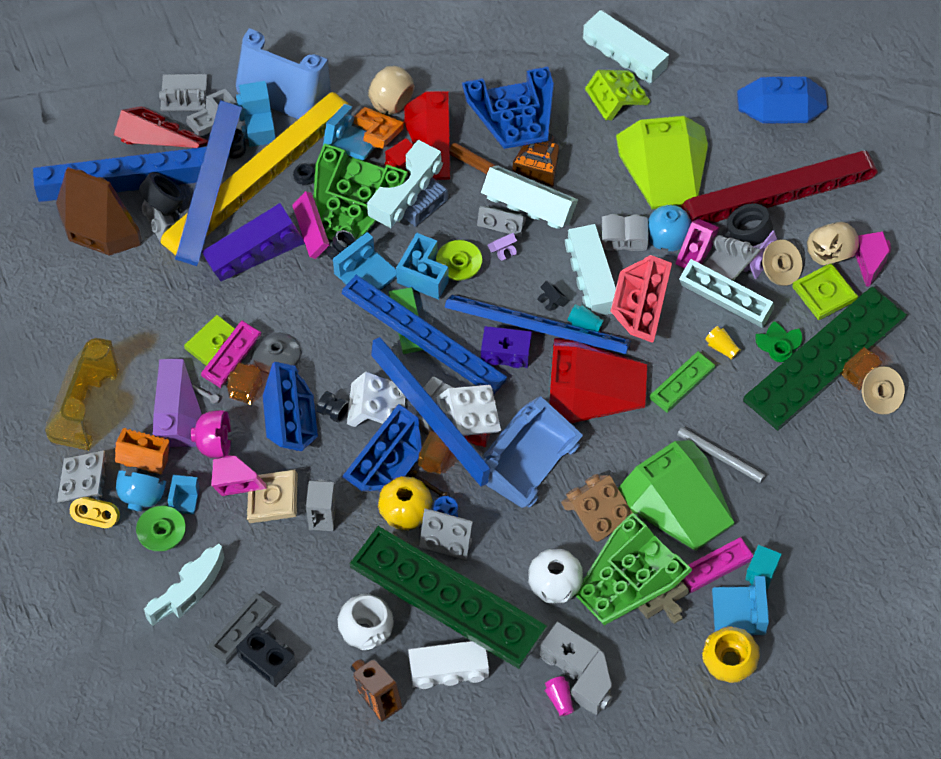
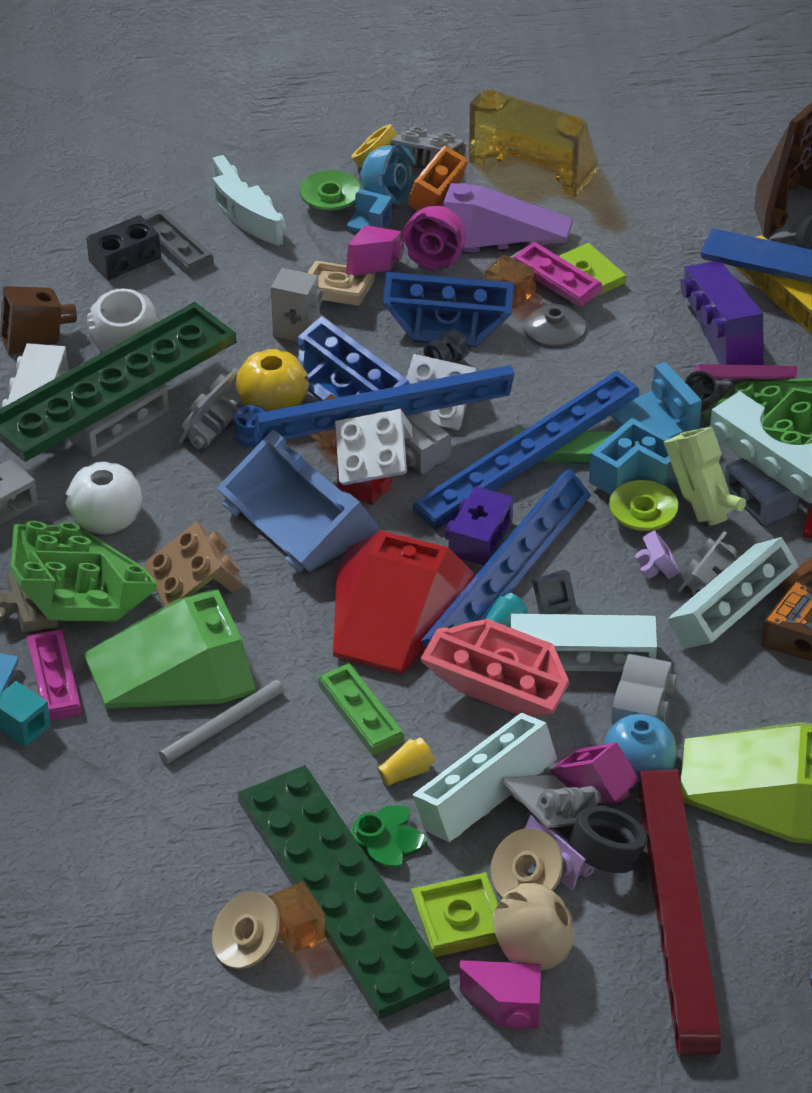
camera: 105 degrees right, 15 degrees down
none -> yellowish green piece [663,427,746,526]

